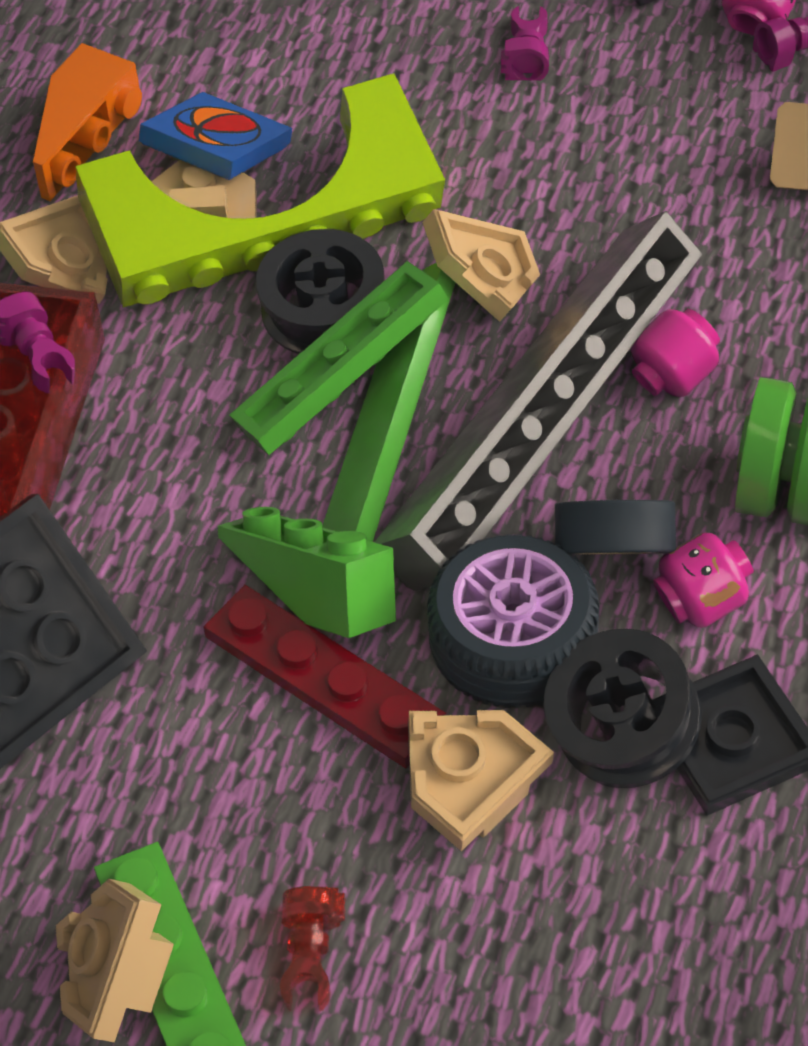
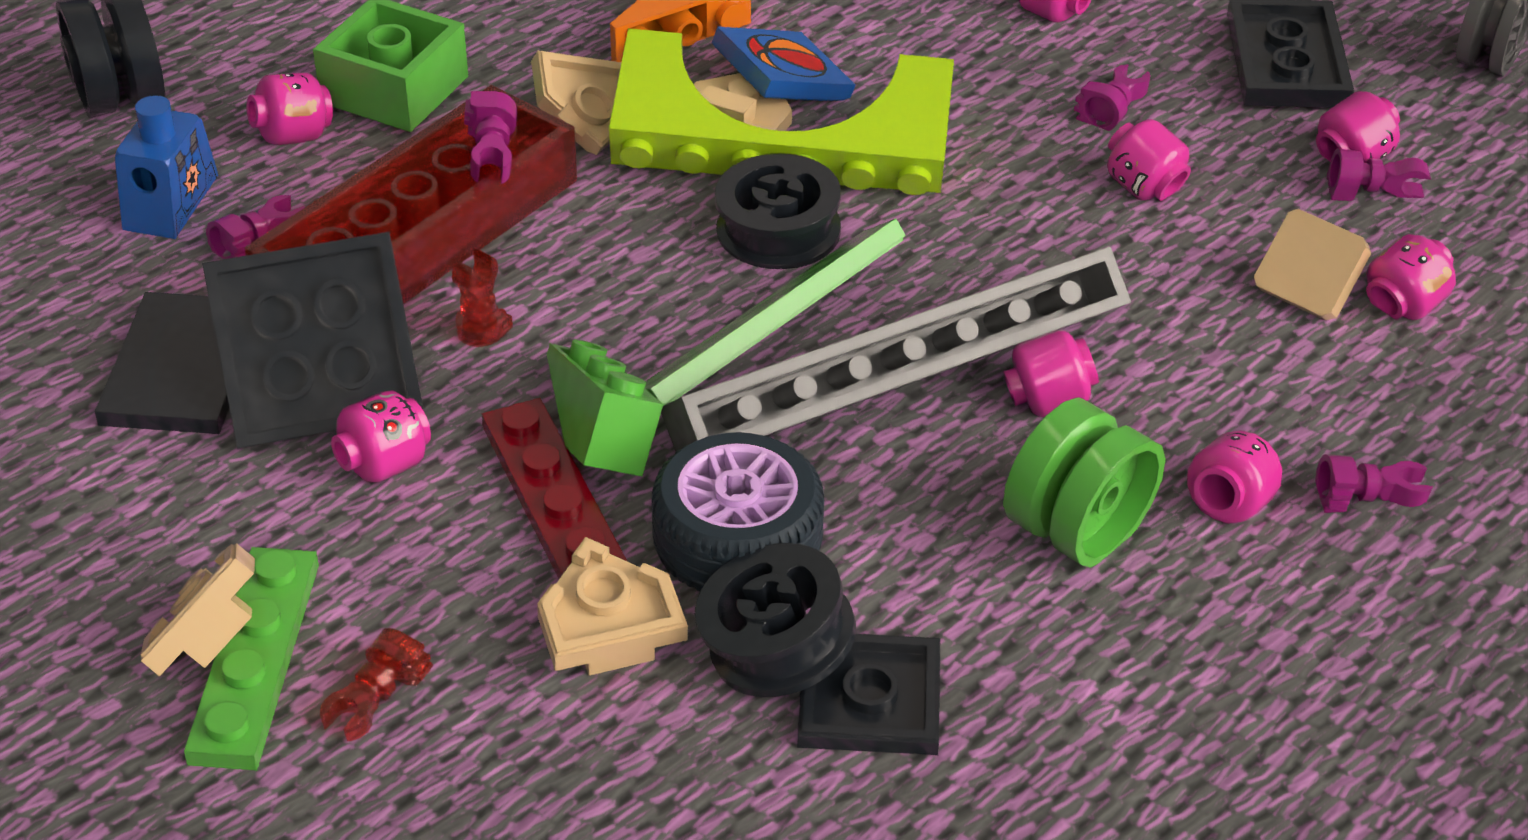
camera: 25 degrees right, 10 degrees down
bright green plate [229,261,449,455] -> none
tan plate [422,209,540,322] -> none
black wheel [555,500,676,555] -> none
dark pink head [653,532,754,628] -> none
none -> dark pink head [331,391,431,482]
none -> clear red piece [452,248,513,347]
none -> dark pink head [1107,119,1191,201]

